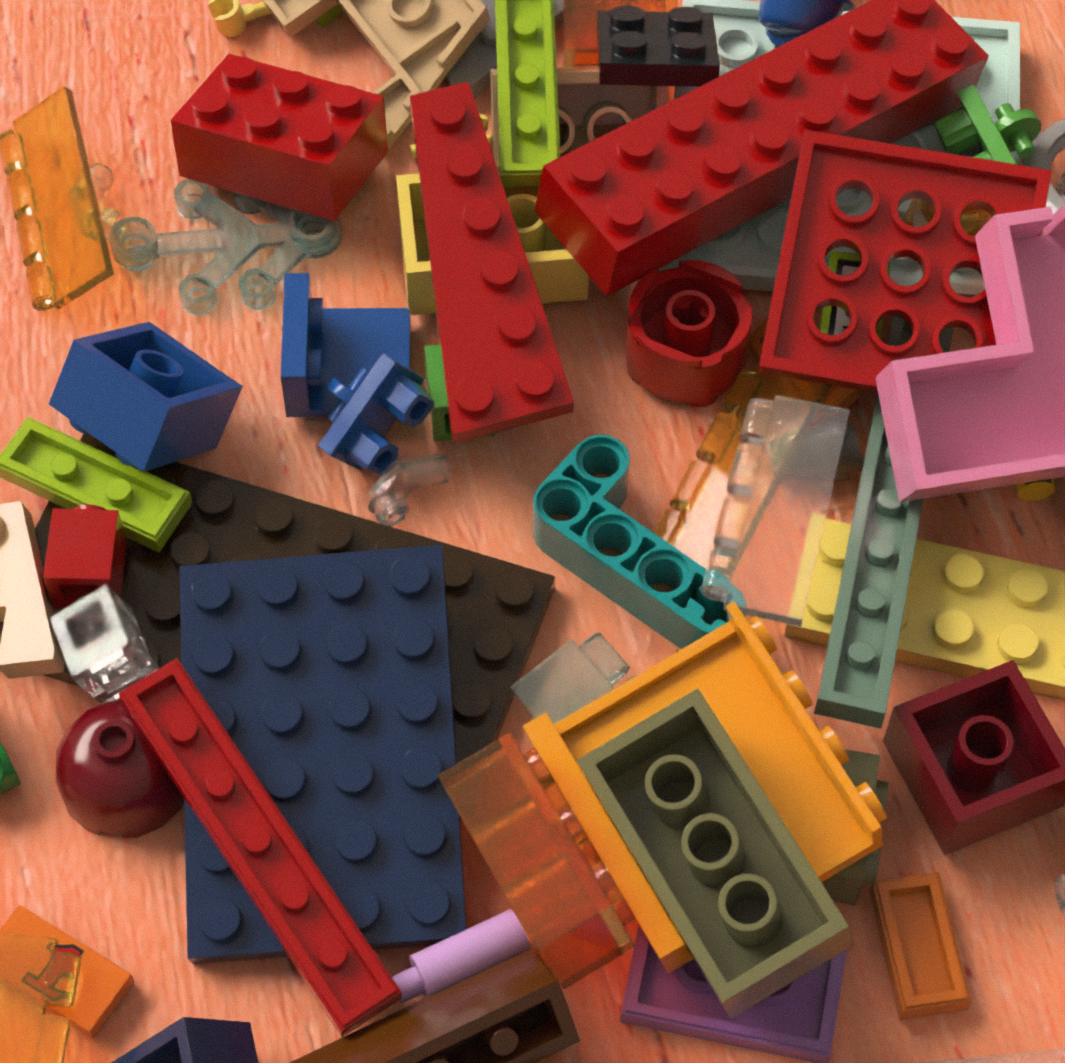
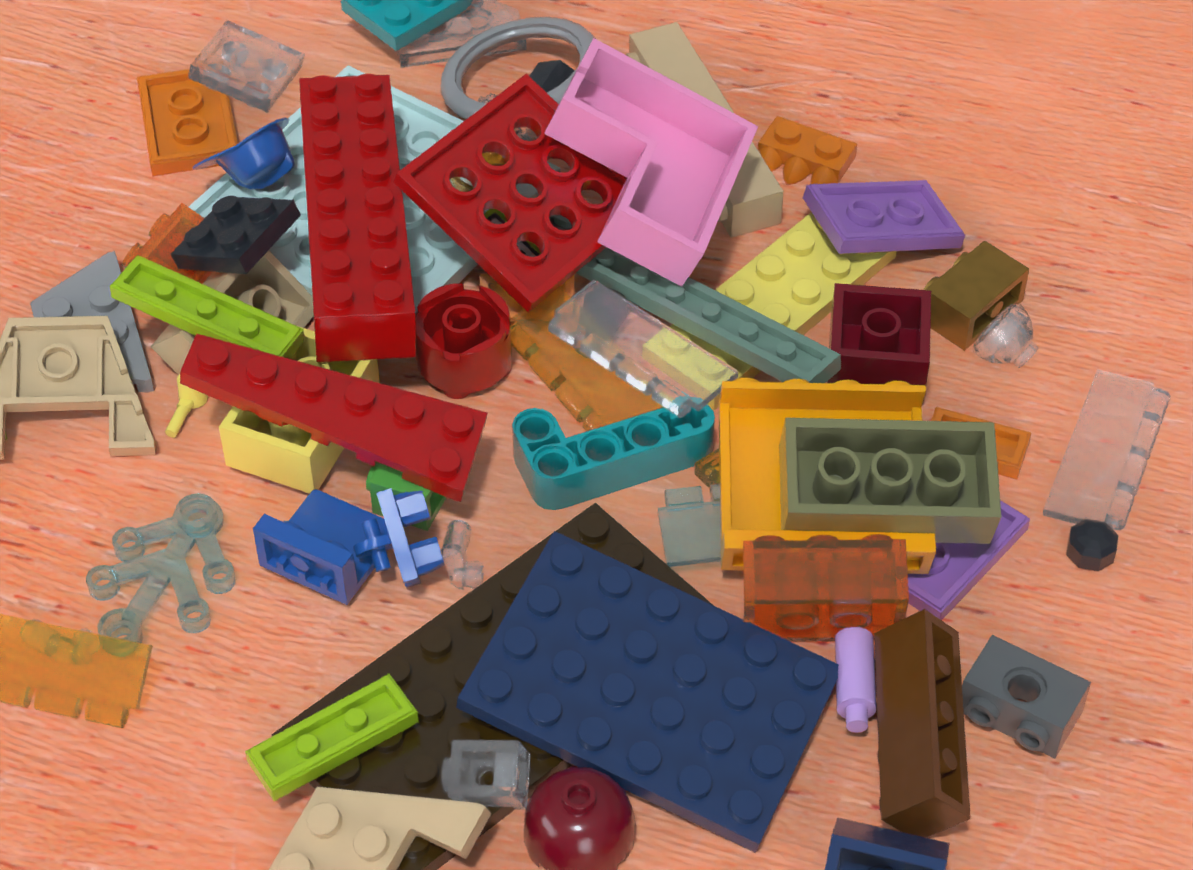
camera: 60 degrees left, 10 degrees down
red brick [43,505,127,611] -> none
blue brick [49,322,243,472] -> none
red tile [118,658,402,1037] -> none
red brick [170,54,388,221] -> none
bright green hips [934,84,1042,164] -> none

